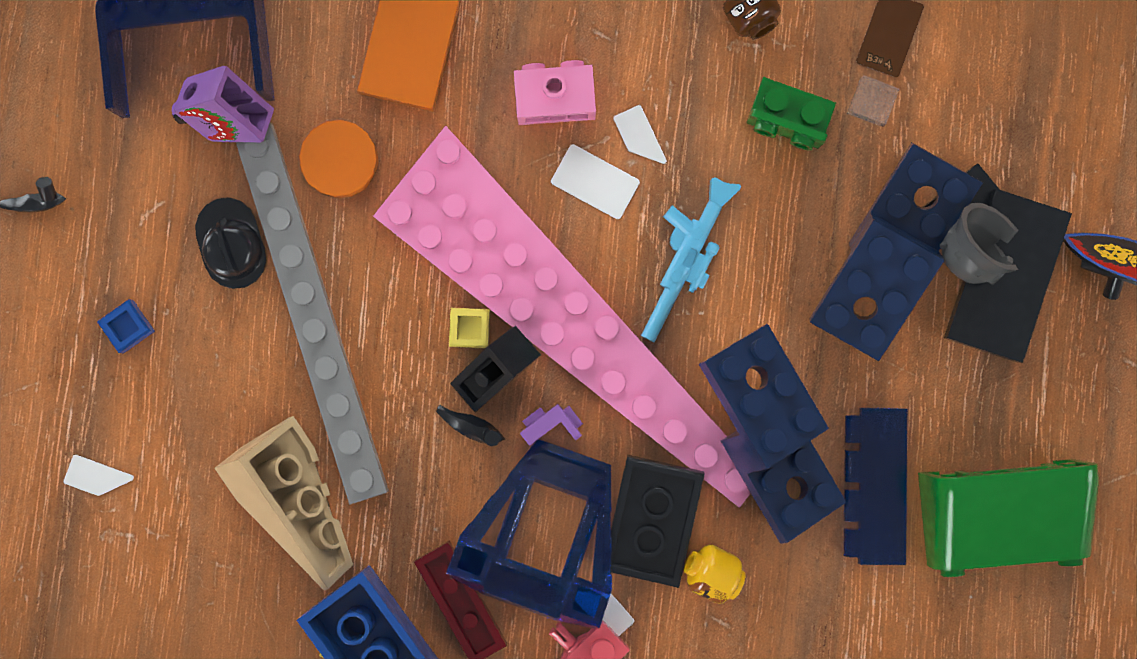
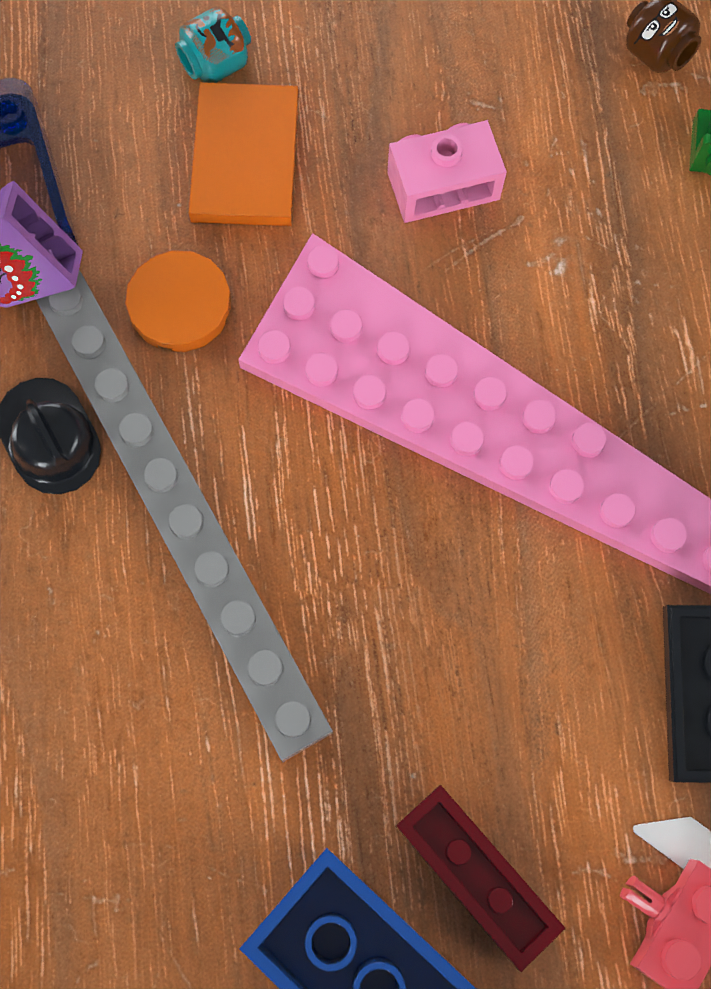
camera: 15 degrees left, 15 degrees down
tan wedge [214,416,353,590] -> none
black bar [436,405,505,446] -> none
clear blue windscreen [446,439,612,629] -> none
light yellow tile [449,308,490,348] -> none
black slope [450,325,541,412] -> none
medium lavender bracket [520,404,583,446] -> none
white sticker [551,144,640,219] -> none
white sticker [613,105,667,164] -> none
medium azure piece [641,177,741,343] -> none

